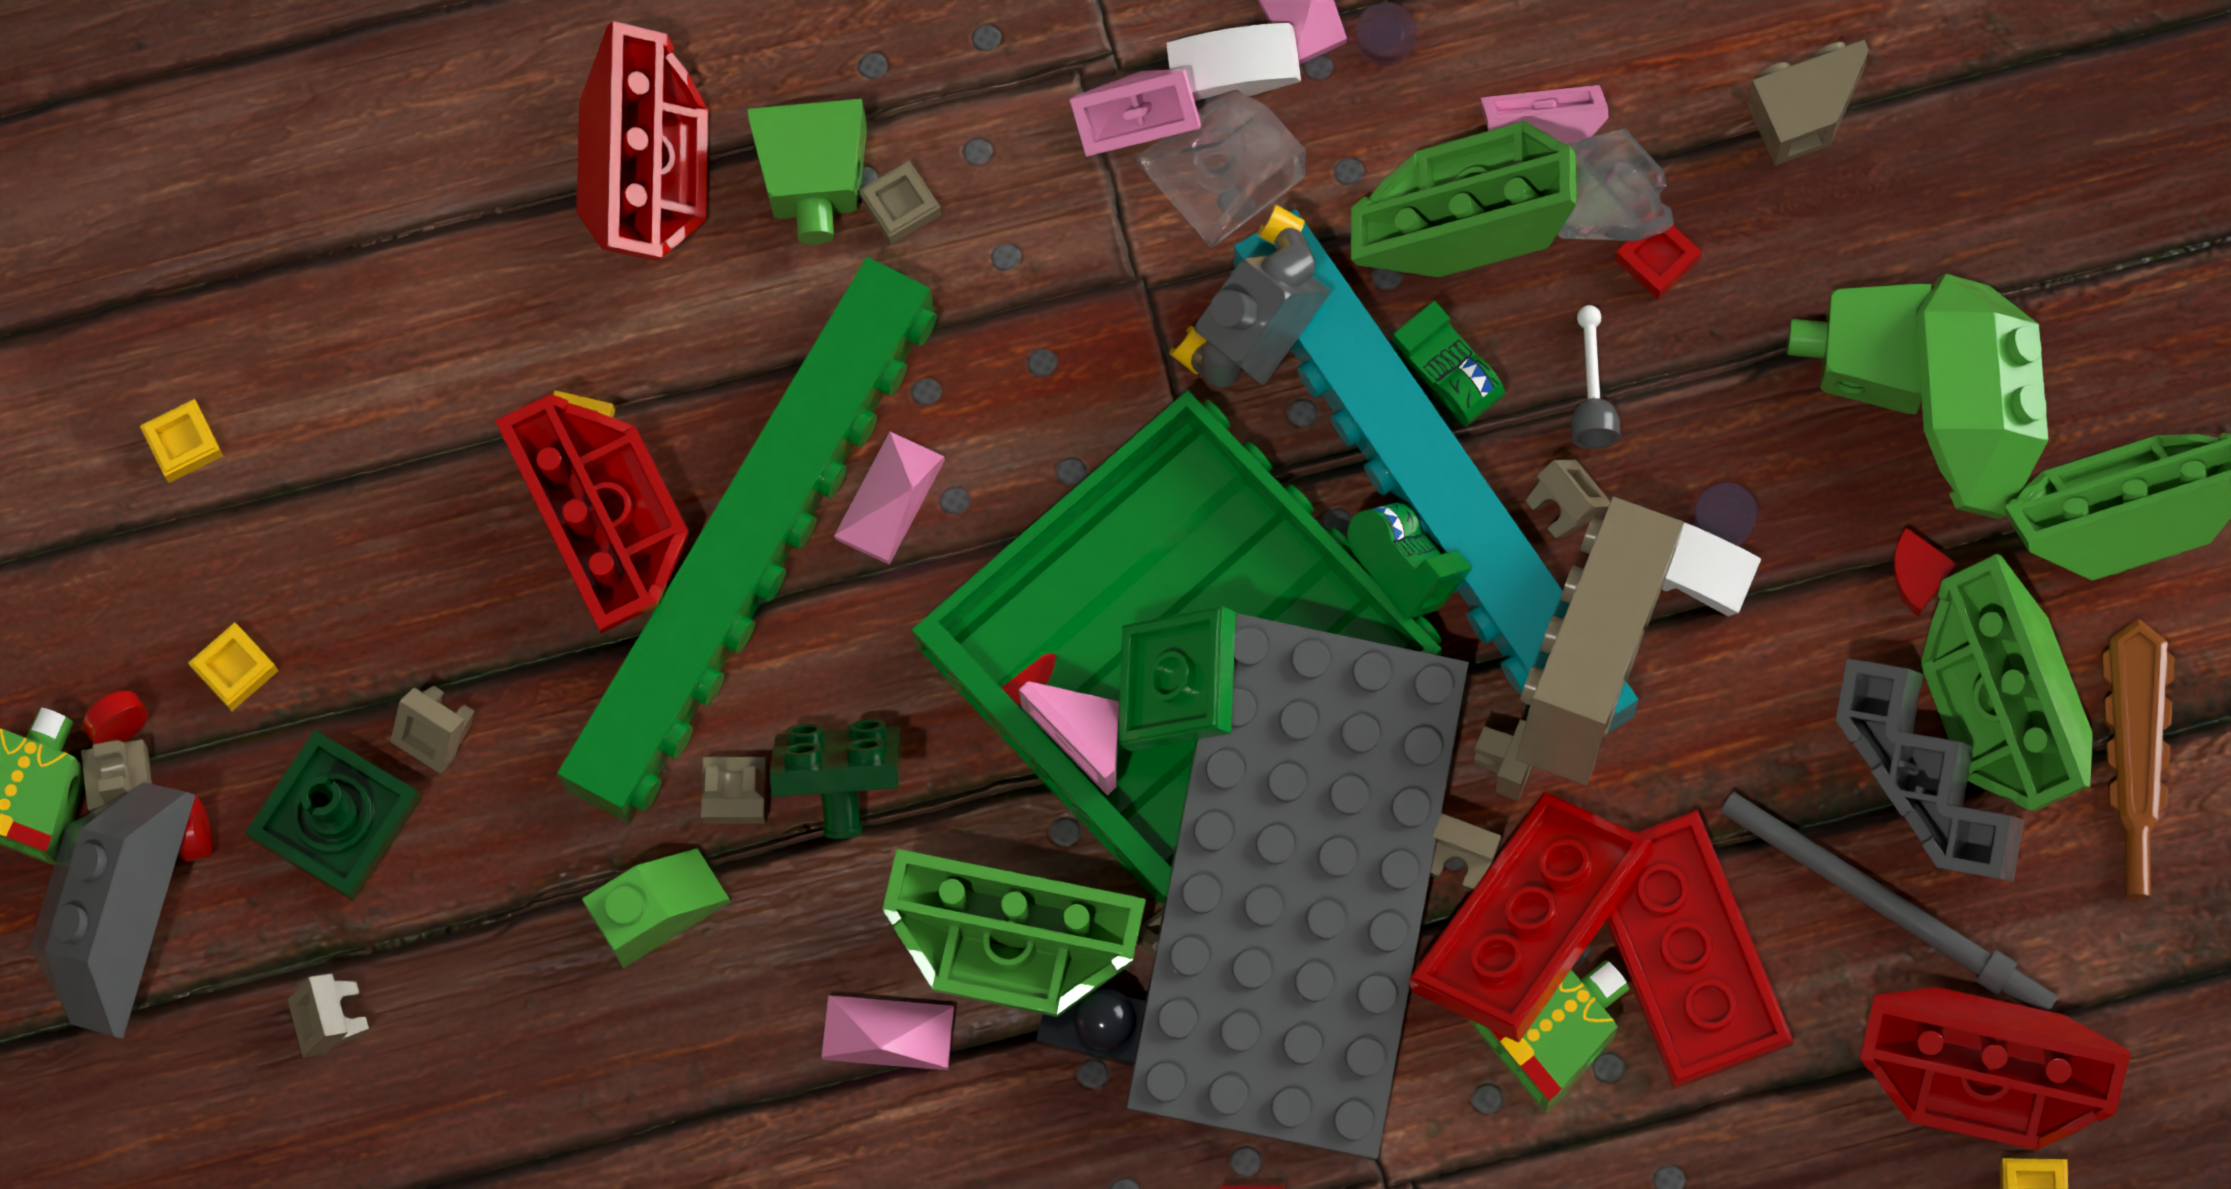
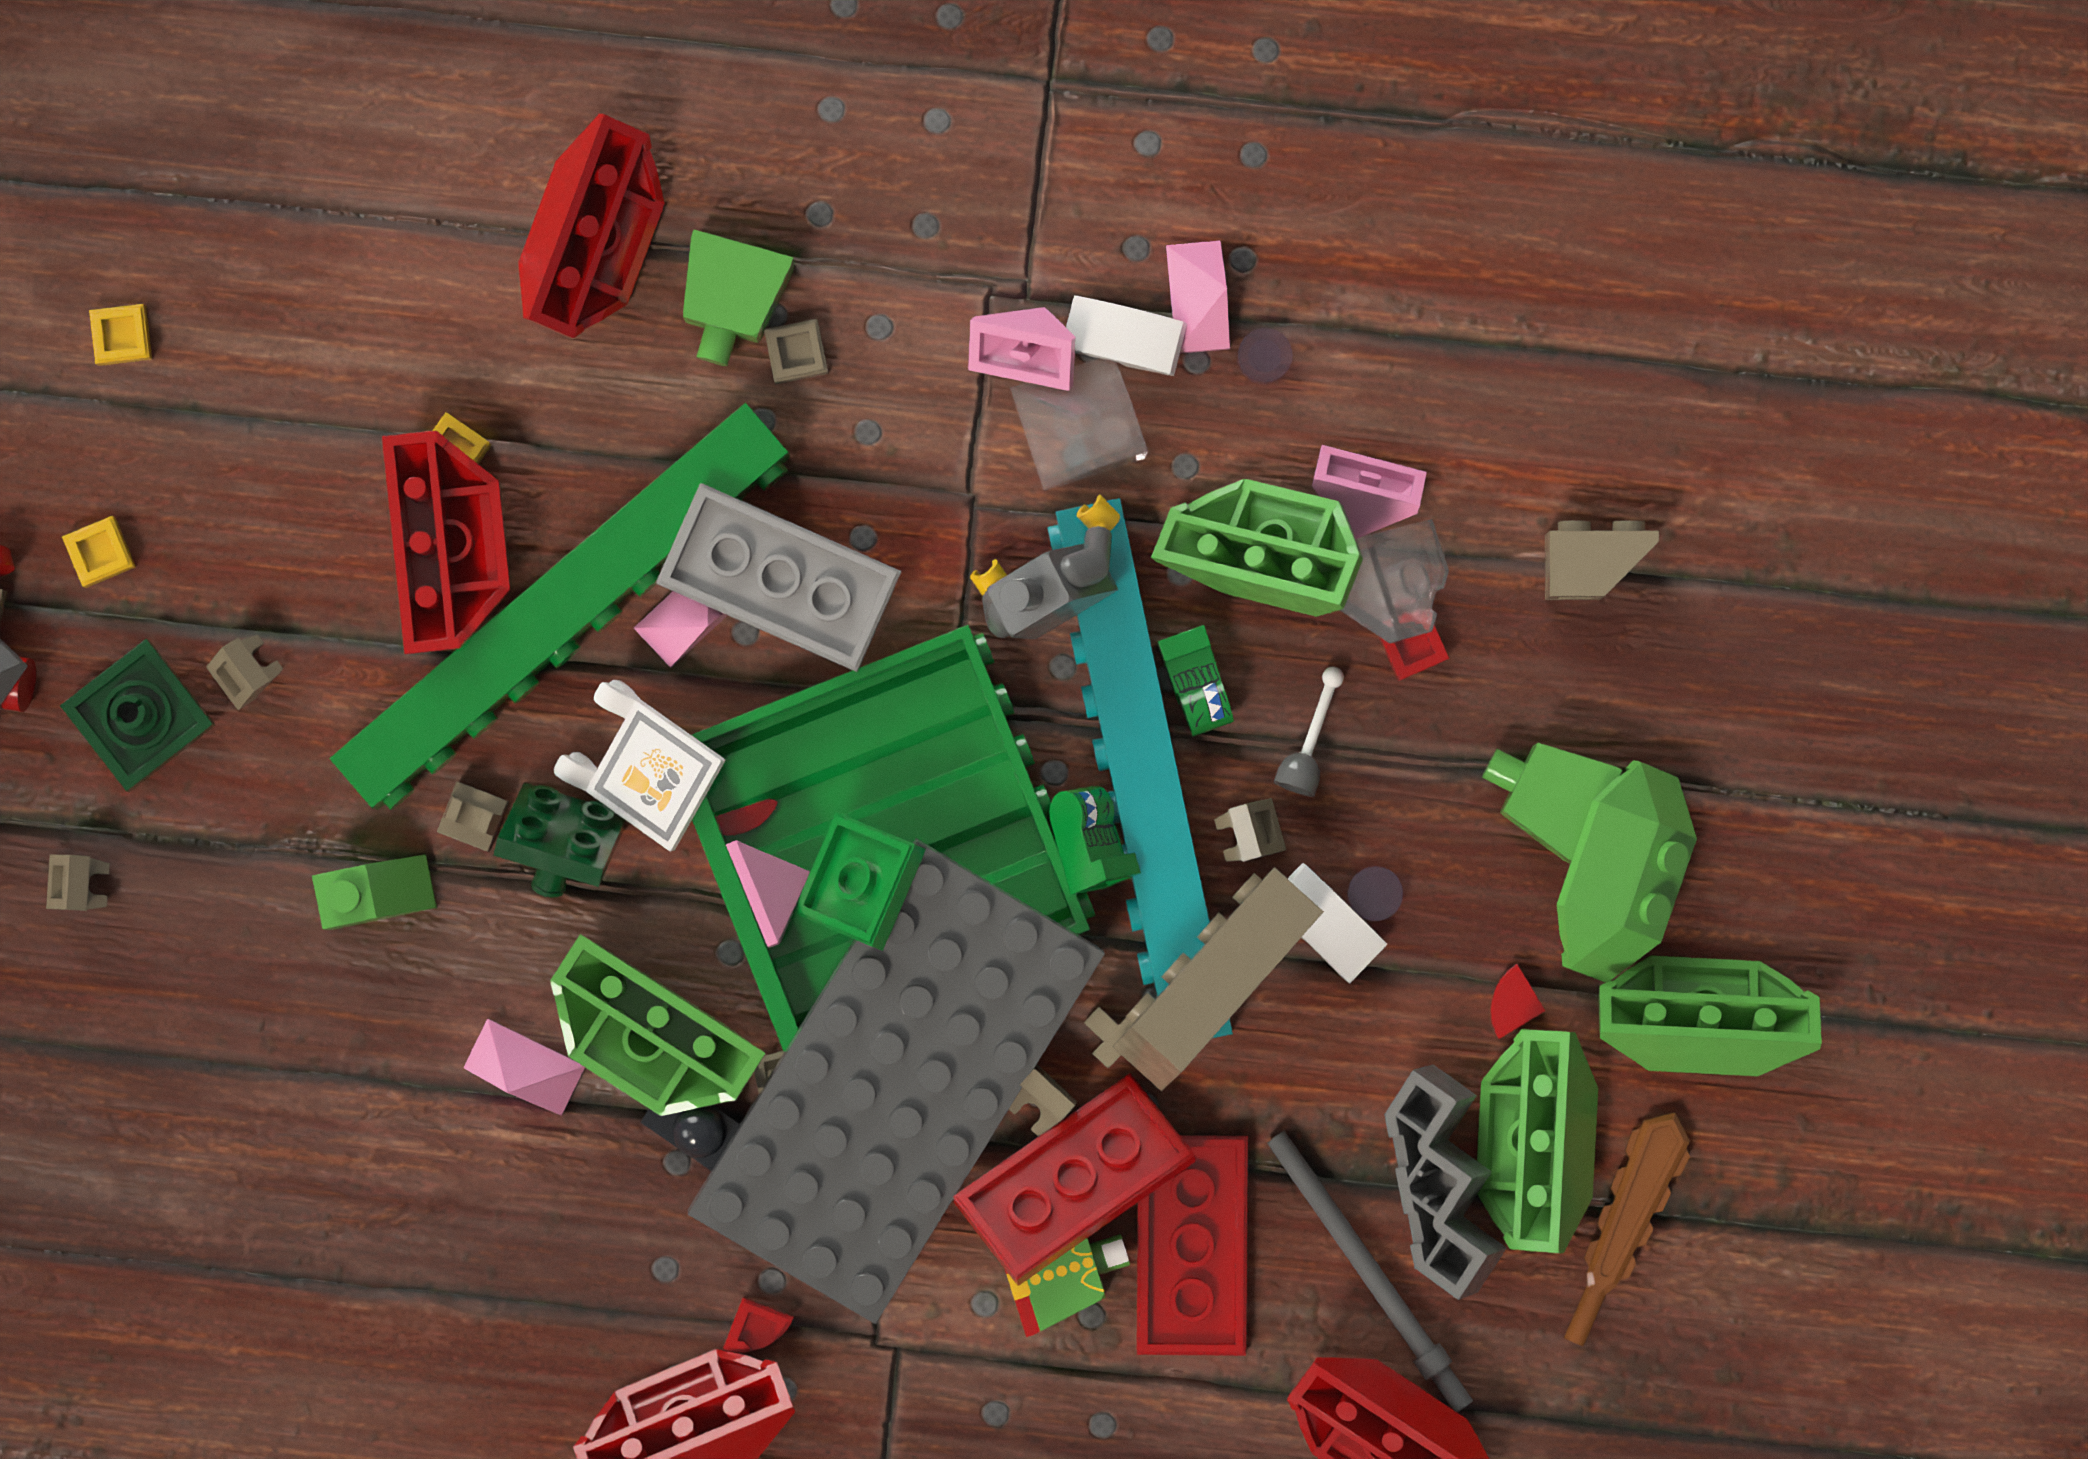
camera: 15 degrees right, 15 degrees up
none -> white flag [554,680,725,852]
none -> light grey tile [656,483,902,672]

